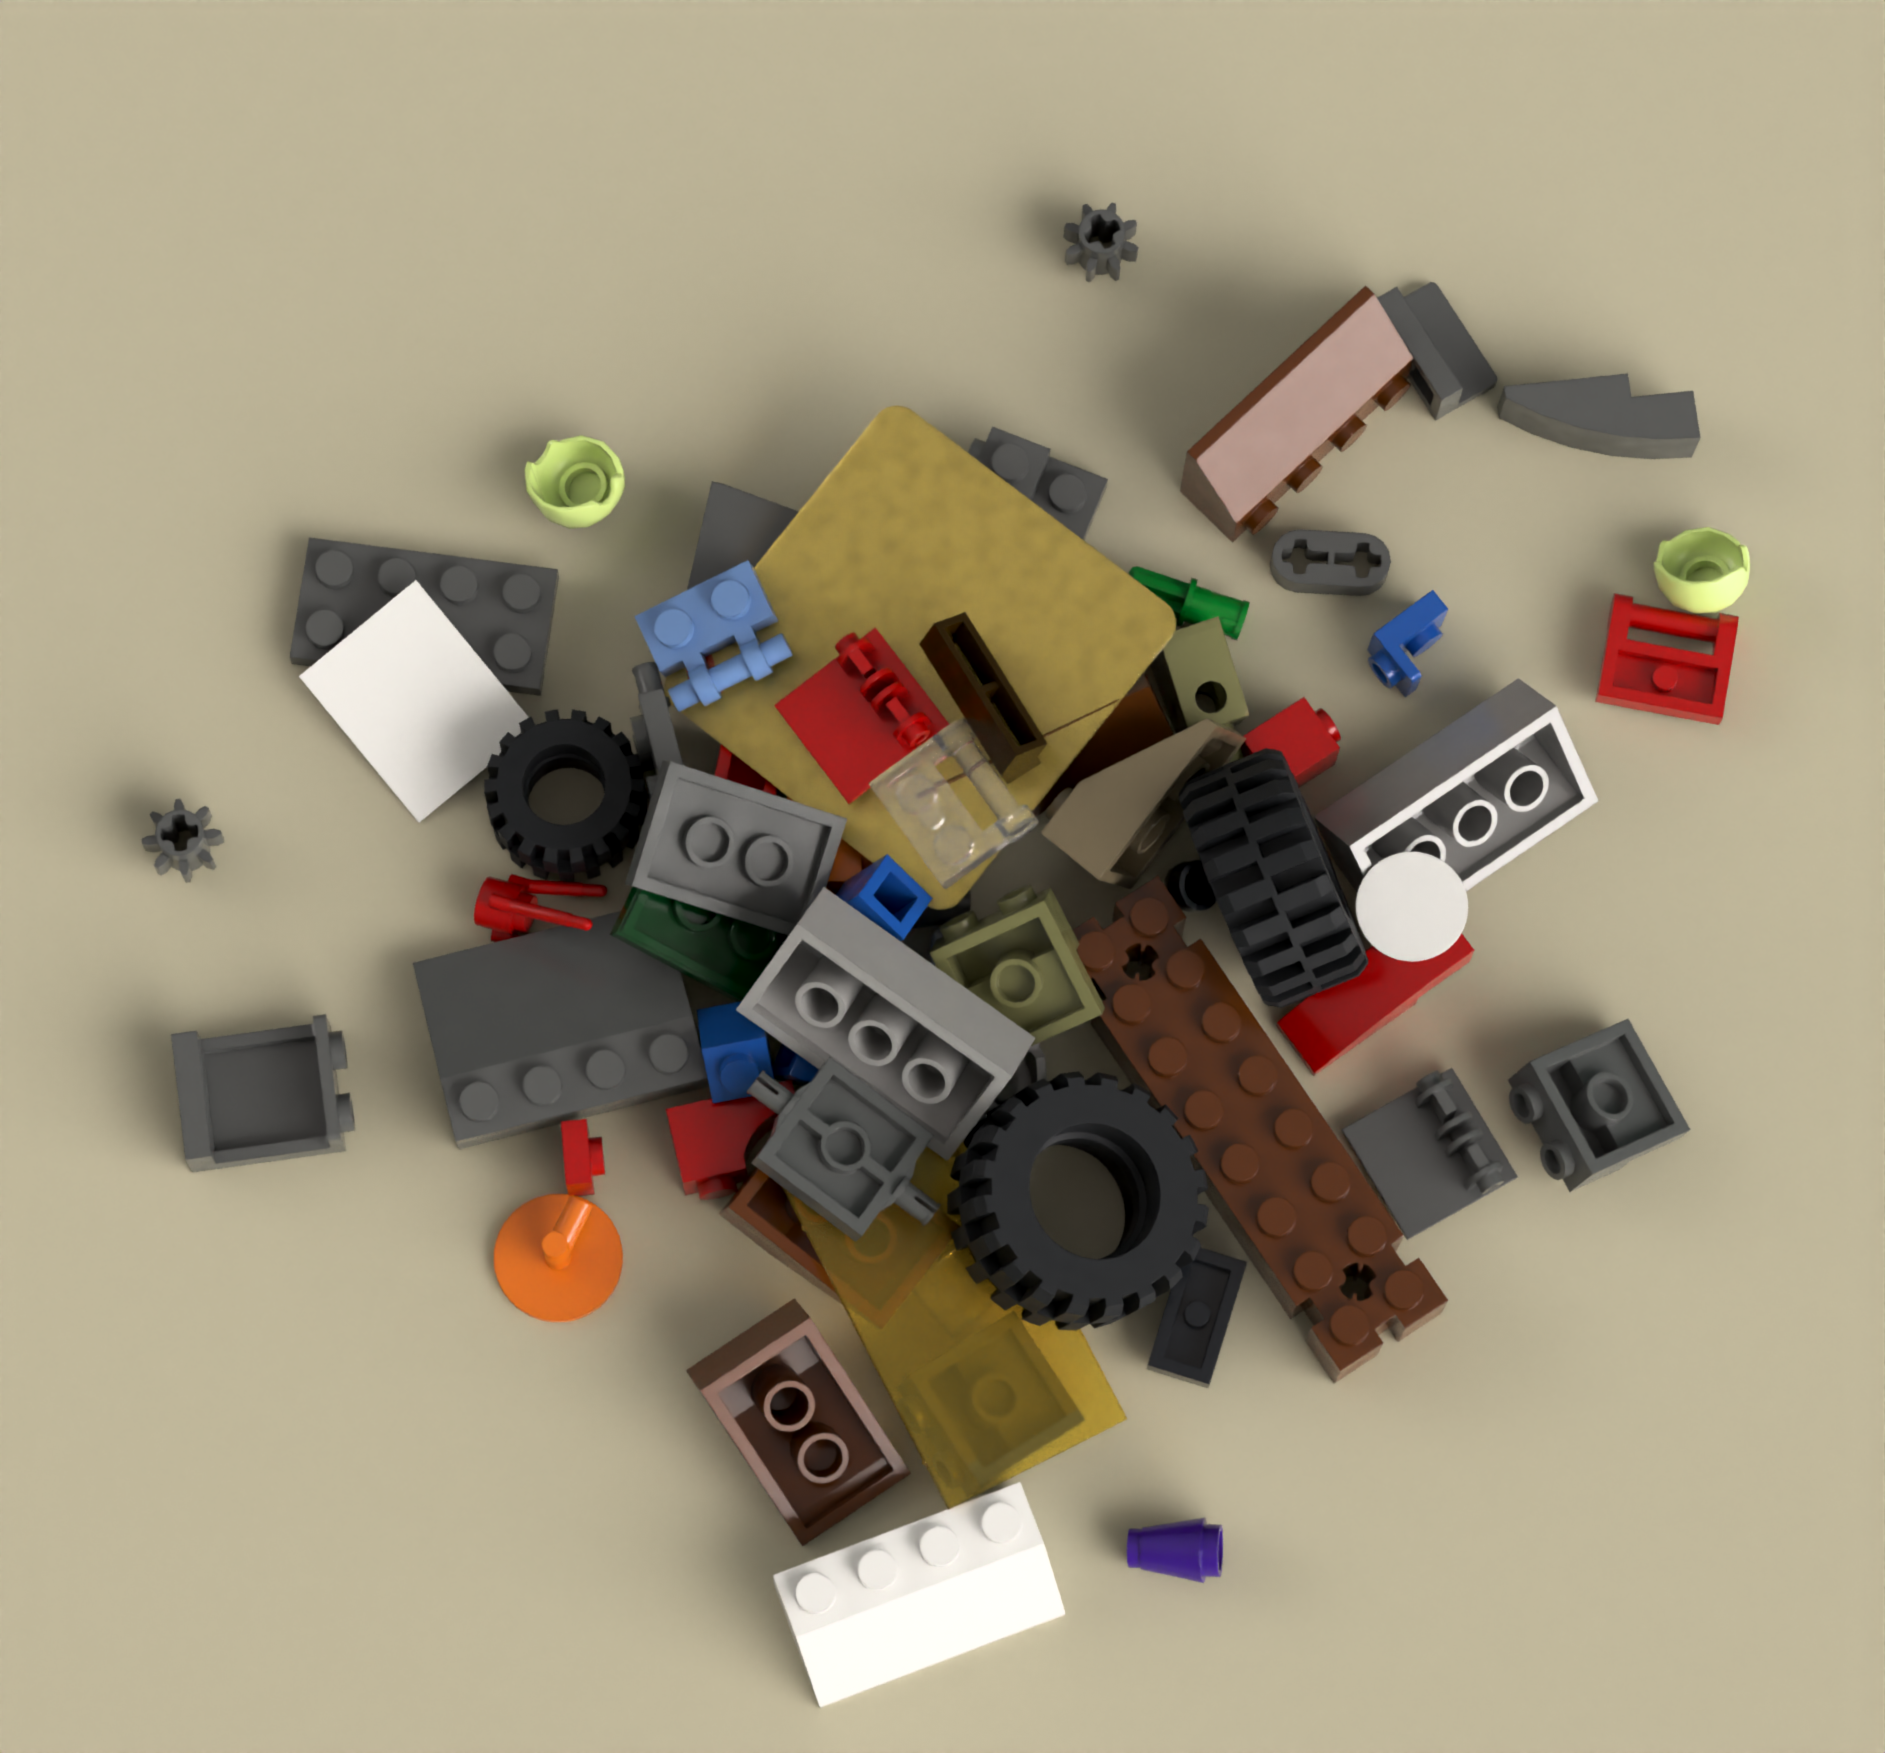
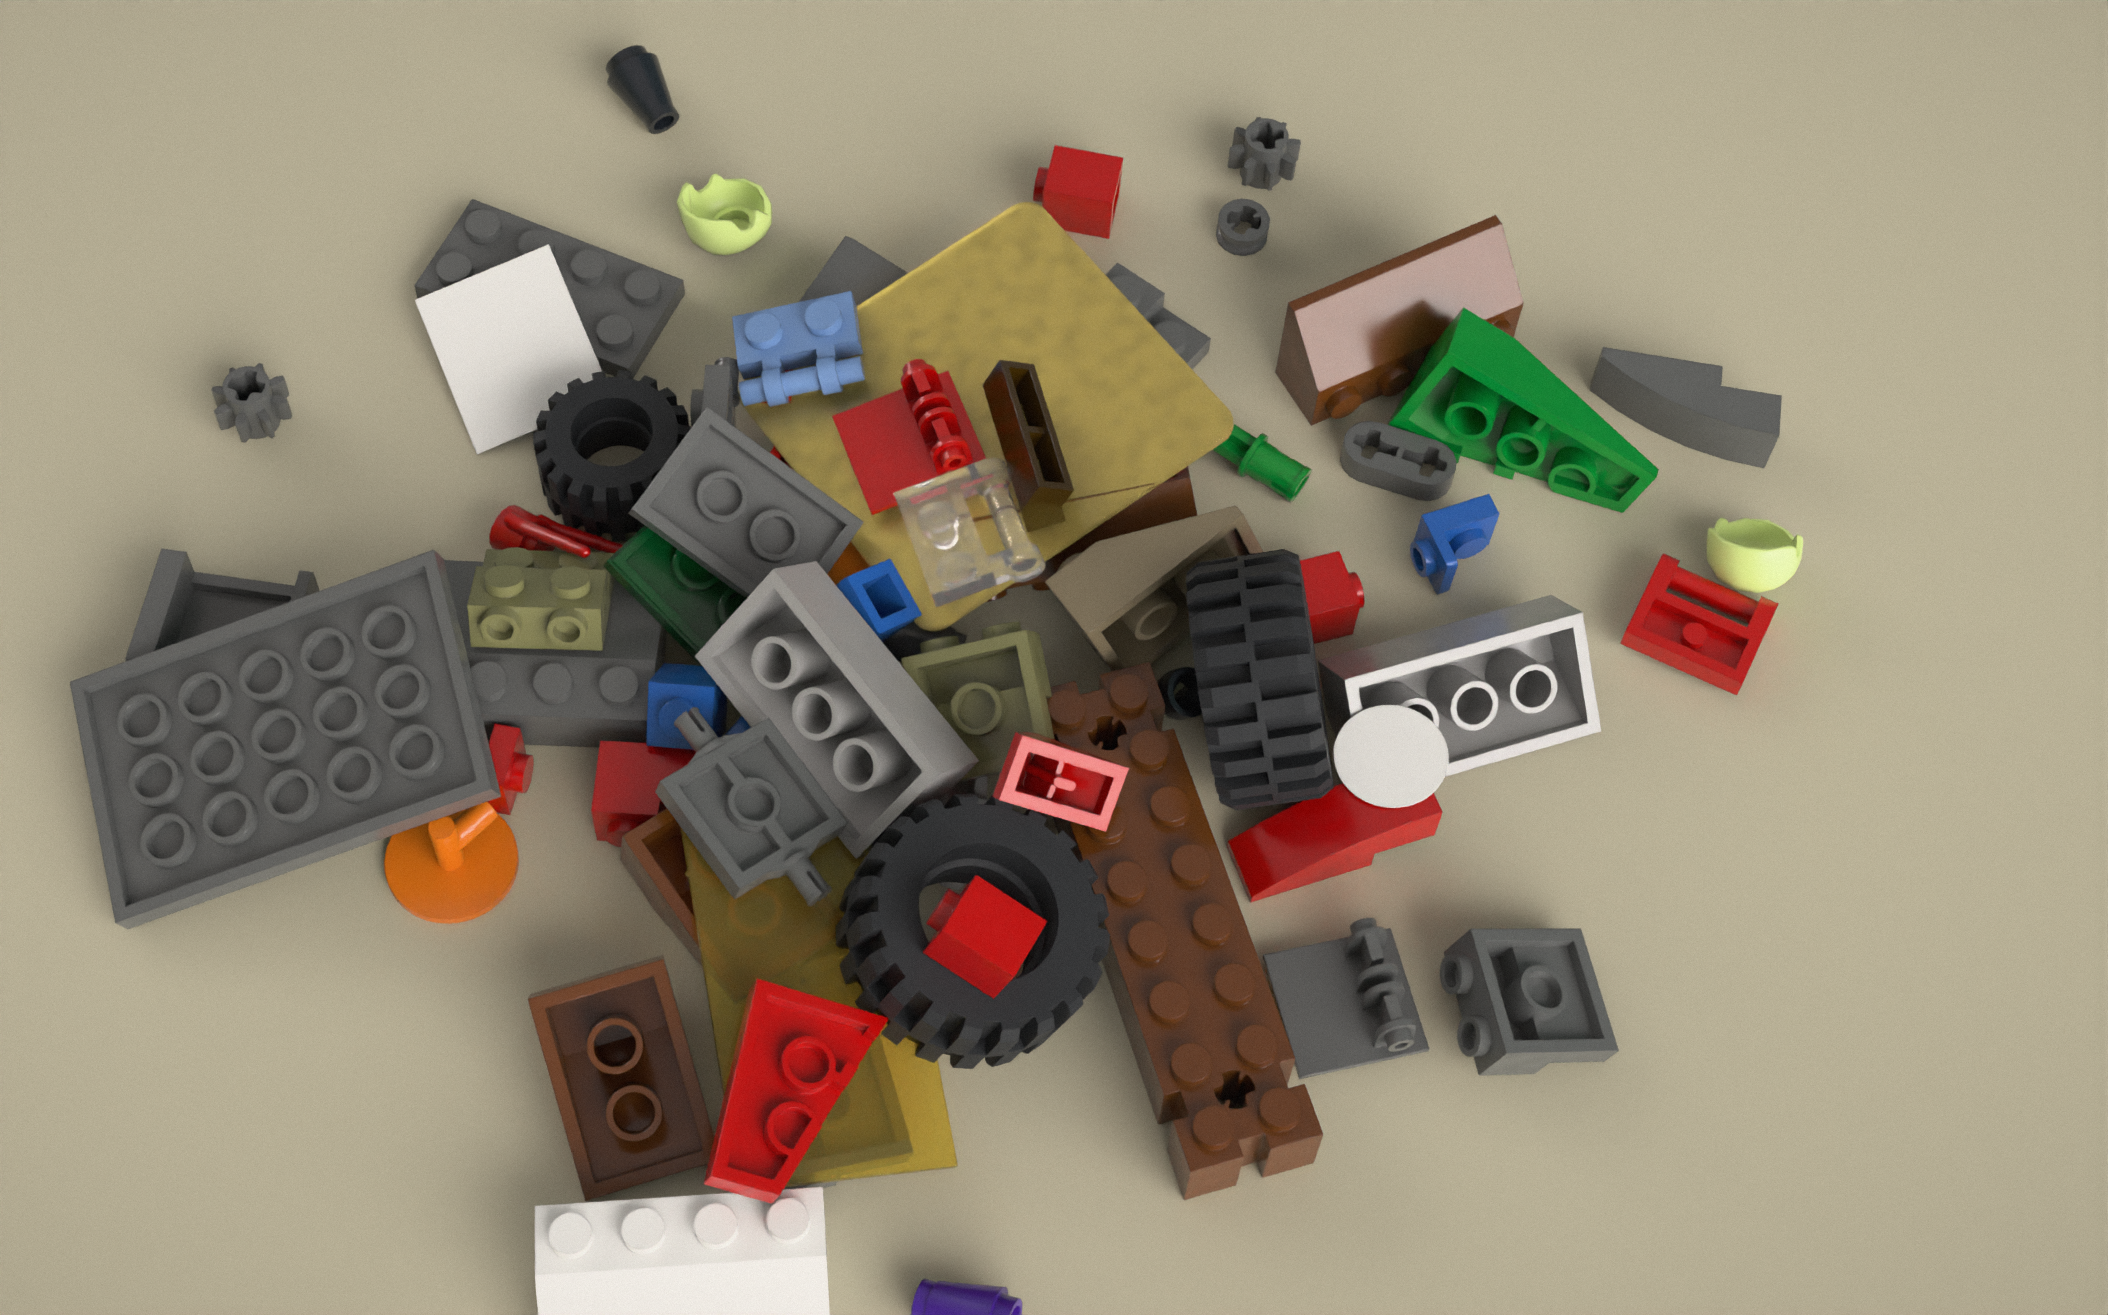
camera: 15 degrees right, 15 degrees down
black plate [1146,1247,1247,1388] -> none
olive torso [1150,616,1249,764] -> none
dark grey panel [1377,282,1497,421] -> none
none -> dark grey plate [70,550,501,929]
none -> olive plate [467,547,615,651]
none -> black cone [606,45,679,134]
none -> red wing [703,978,888,1204]
none -> red brick [923,875,1047,999]
none -> slope [992,732,1129,832]
none -> red brick [1033,145,1123,239]
none -> dark grey bush [1216,198,1270,256]
none -> green wedge [1388,307,1659,513]

